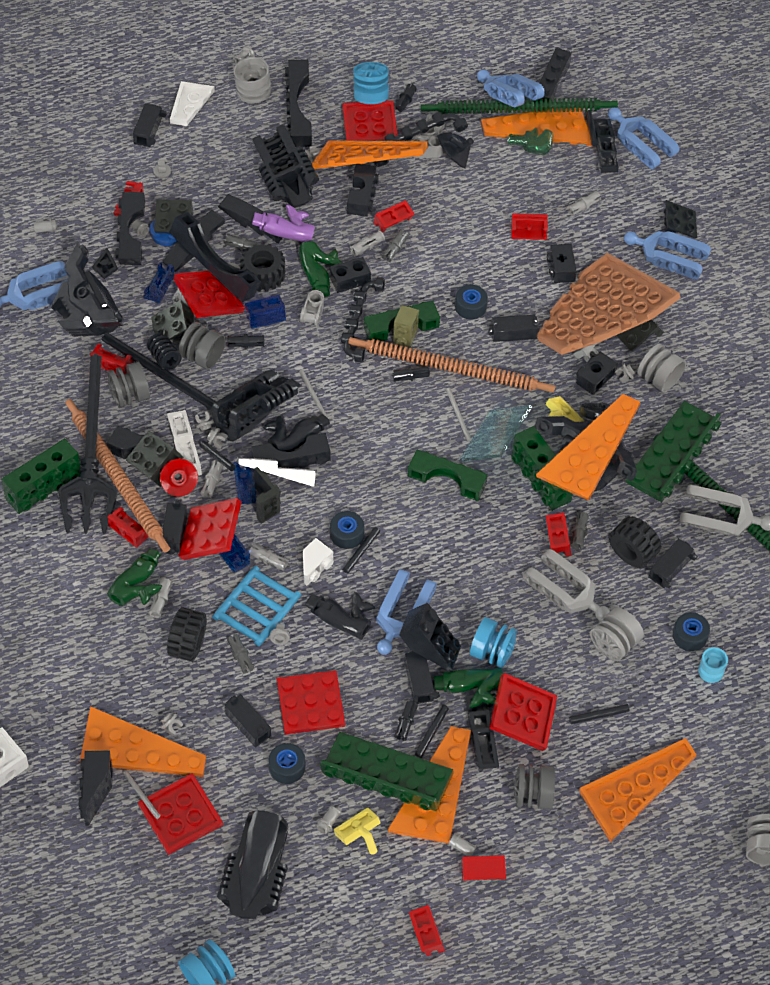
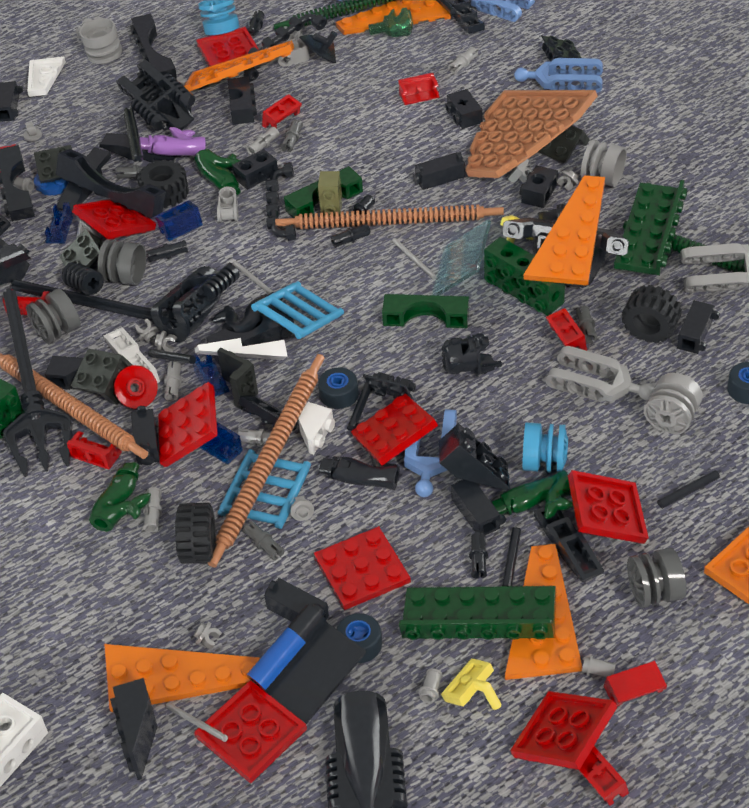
camera: 10 degrees left, 10 degrees down
black wheel [455,284,488,320] -> none
none -> black axle [123,107,143,162]
none -> nougat hose [208,354,325,568]
none -> black plate [238,395,297,431]
none -> black door [246,604,367,724]
none -> dark azure bar [251,281,344,339]
none -> red plate [351,393,438,466]
none -> black pin [353,194,375,215]
none -> black hinge [363,372,416,400]
none -> black helmet [441,333,502,376]
none -> red plate [510,691,617,770]

